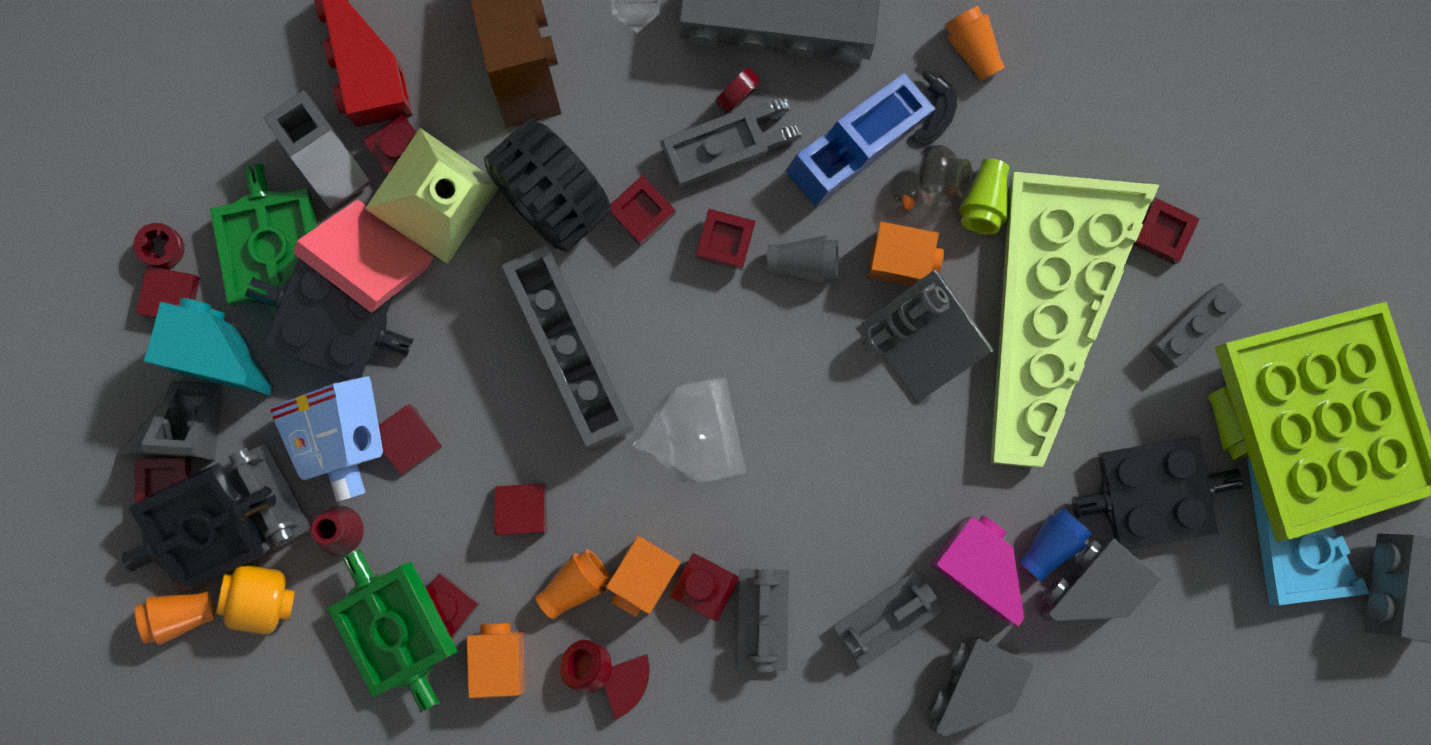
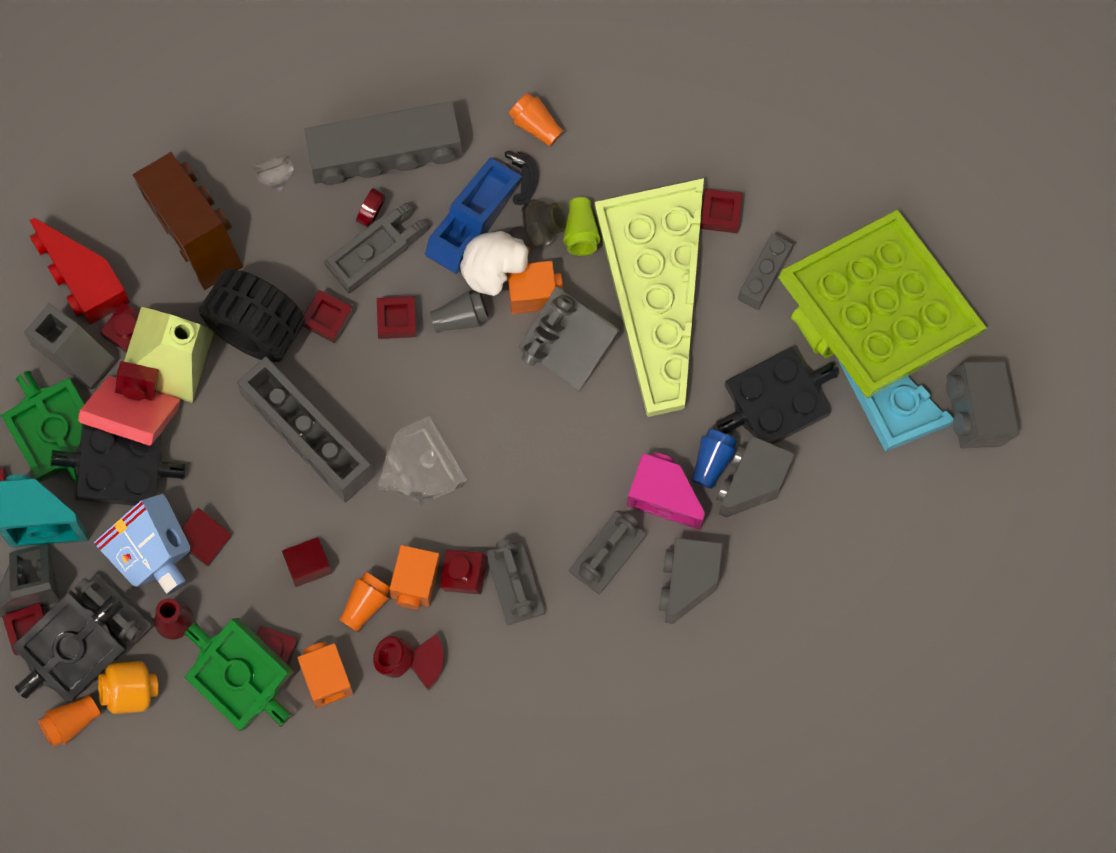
camera: 15 degrees left, 10 degrees down
none -> dark red plate [115,361,159,401]
none -> white hair [460,231,528,296]

